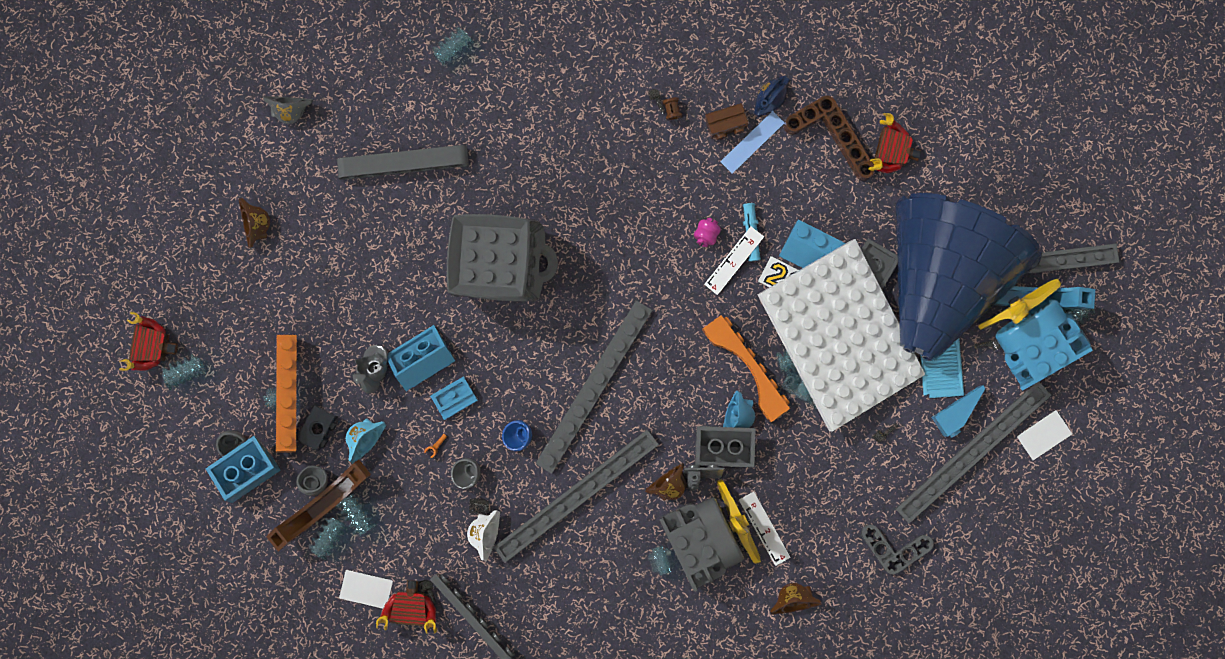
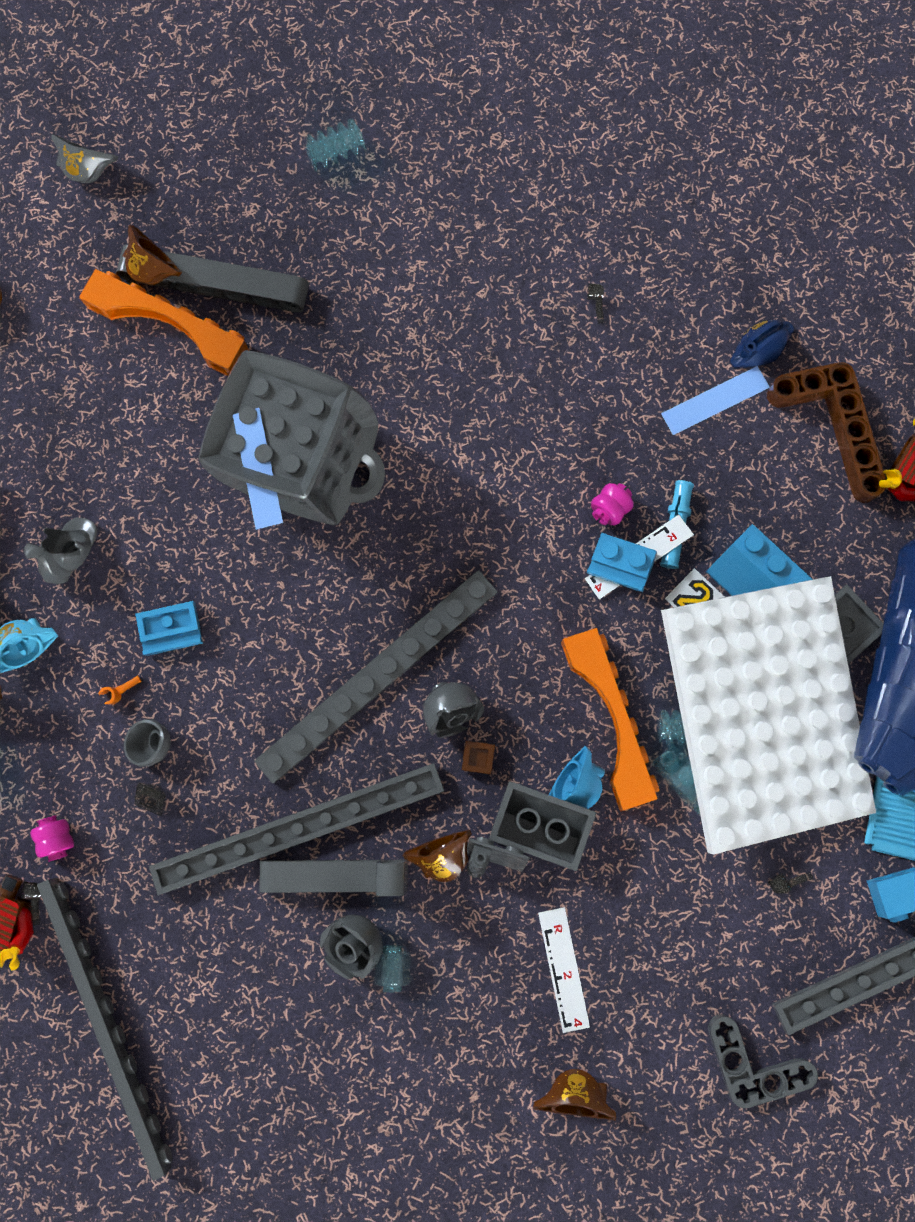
camera: 20 degrees right, 5 degrees down
dark azure slope [388,325,455,391] -> none
white hat [467,510,500,561] -> none
blue piece [502,420,532,452] -> none
dark grey brick [659,479,761,591] -> none
reddish brown bush [662,97,683,121] -> none
reddish brown brick [704,103,749,140] -> none
none -> dark pink piece [30,815,74,862]
none -> orange arch [79,269,249,376]
none -> reddish brown hat [123,224,182,285]
none -> light blue sticker [233,408,283,529]
none -> dark grey beam [259,860,408,896]
none -> dark grey cylinder [320,914,383,980]
none -> dark grey cylinder [423,682,484,738]
none -> reddish brown plate [461,741,495,775]
none -> dark azure plate [587,533,657,593]

